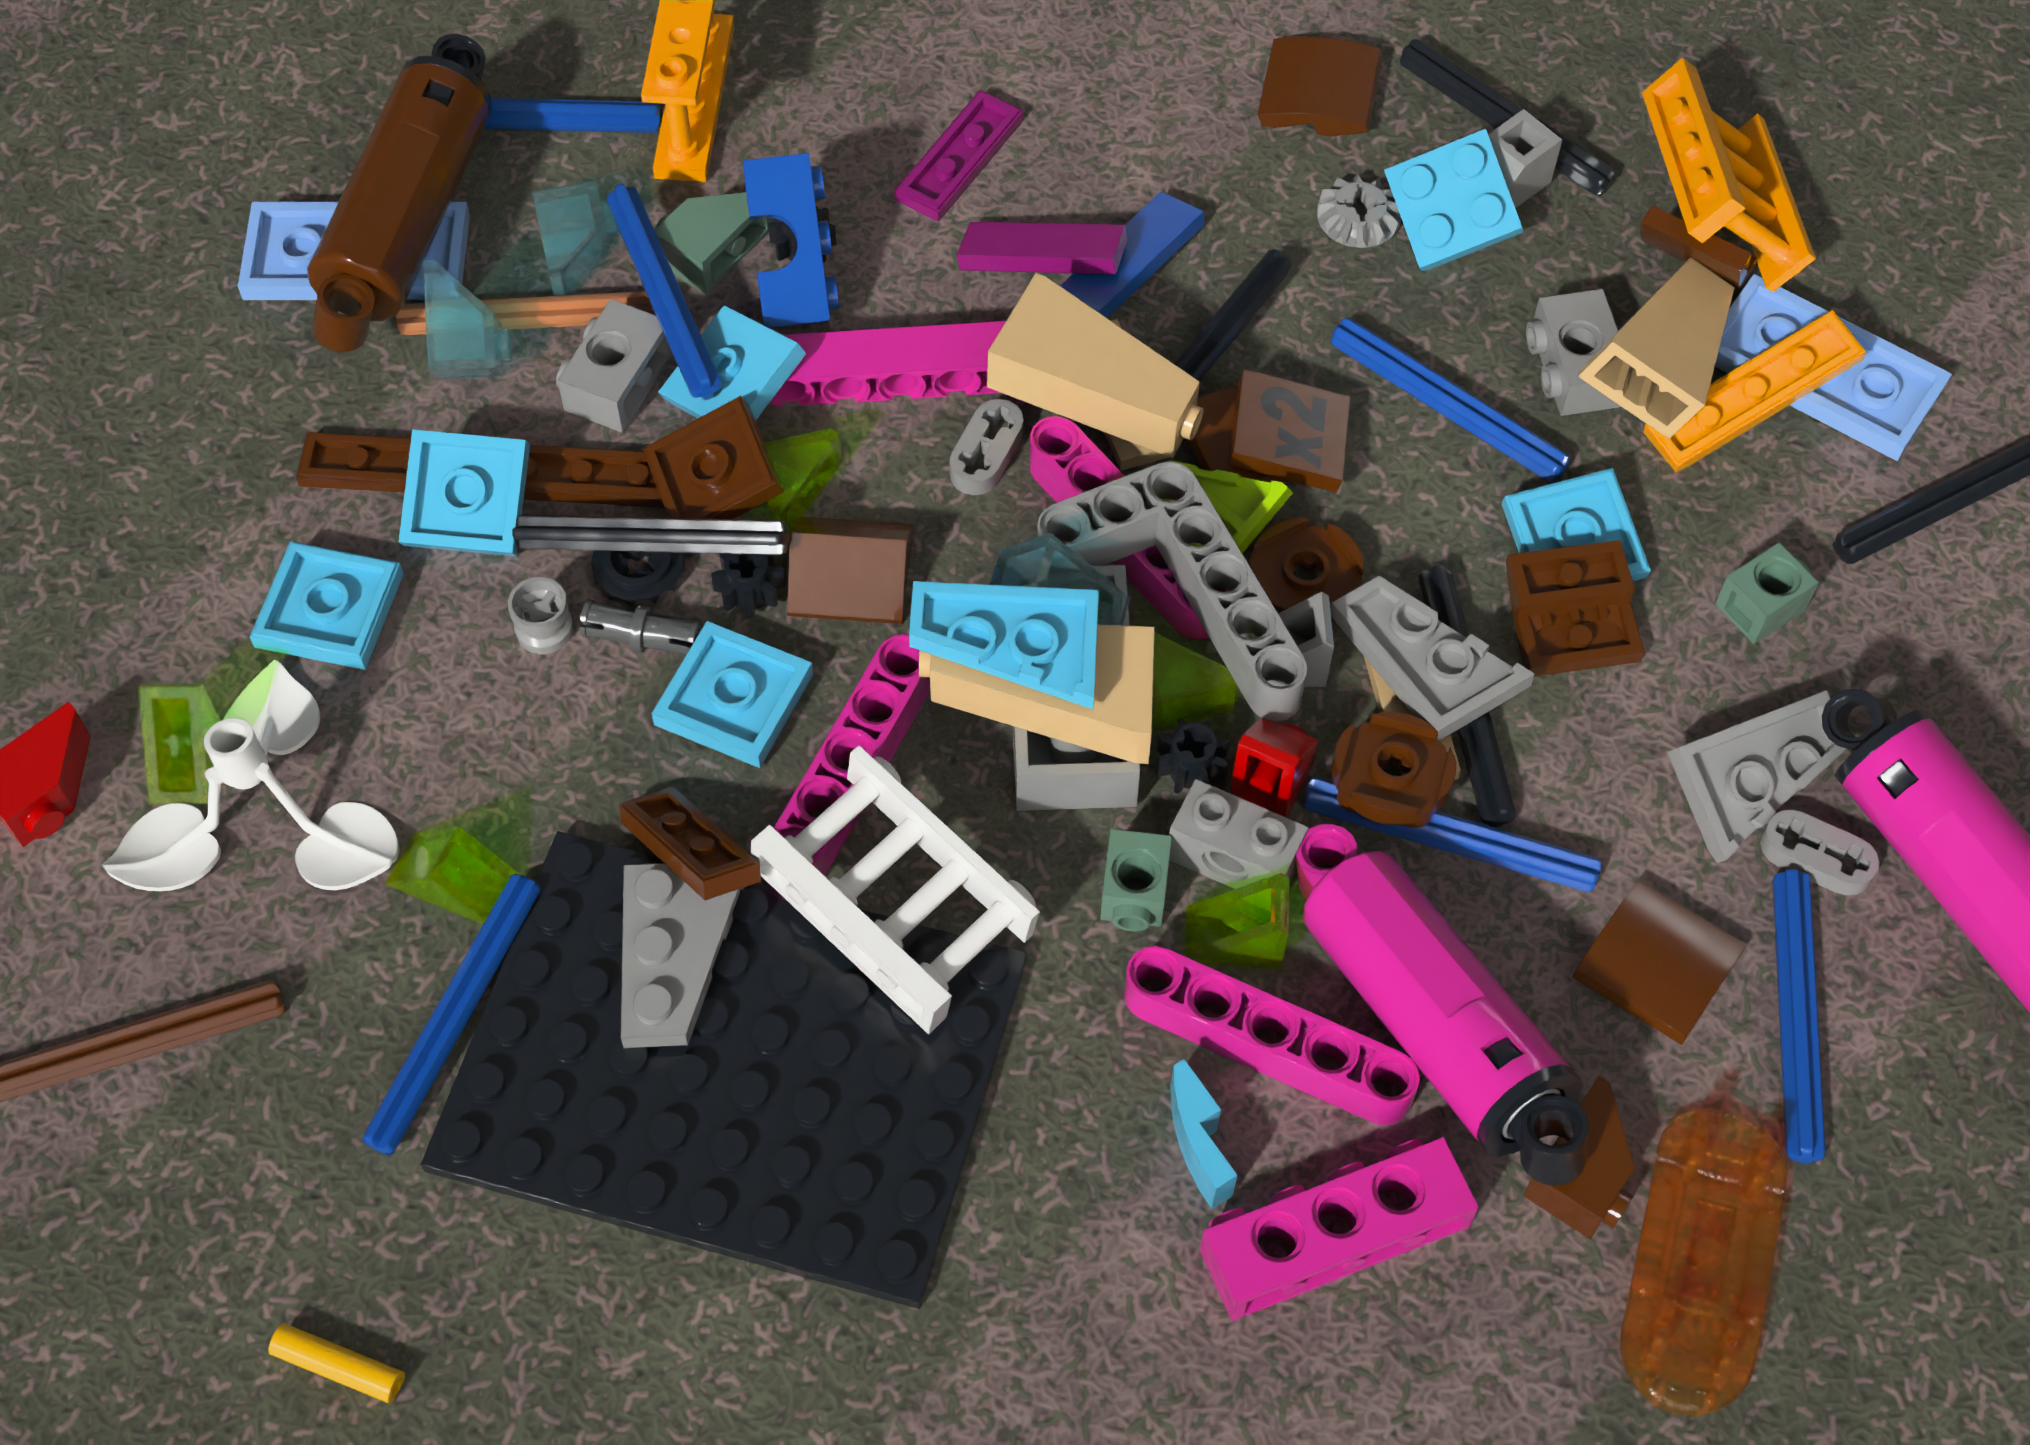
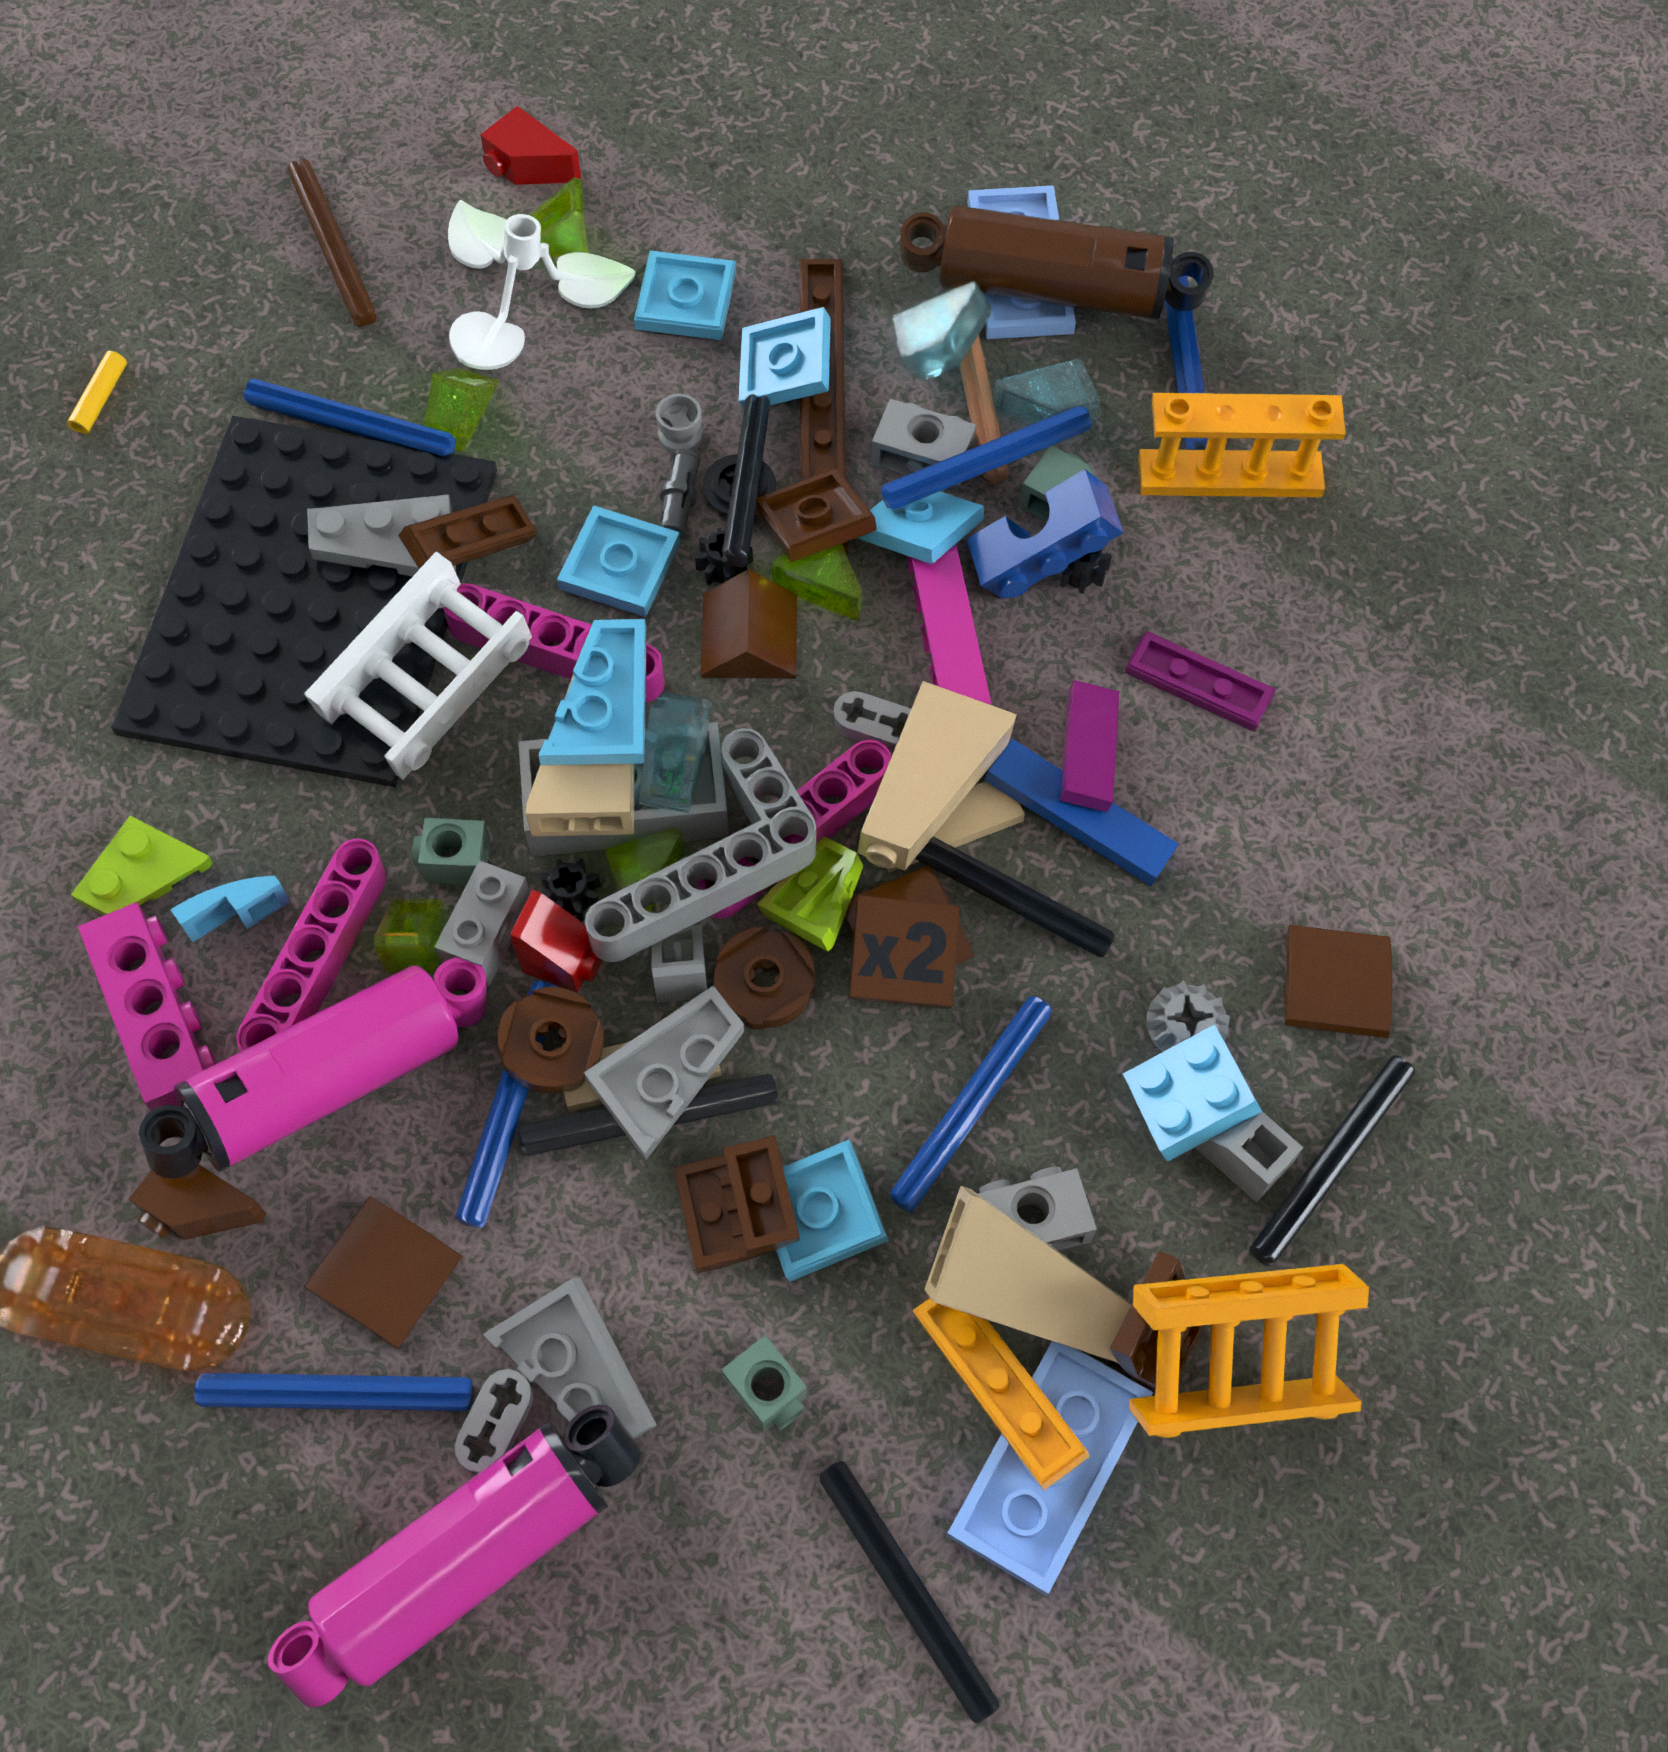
camera: 85 degrees right, 5 degrees up
none -> lime wing [71,816,213,916]

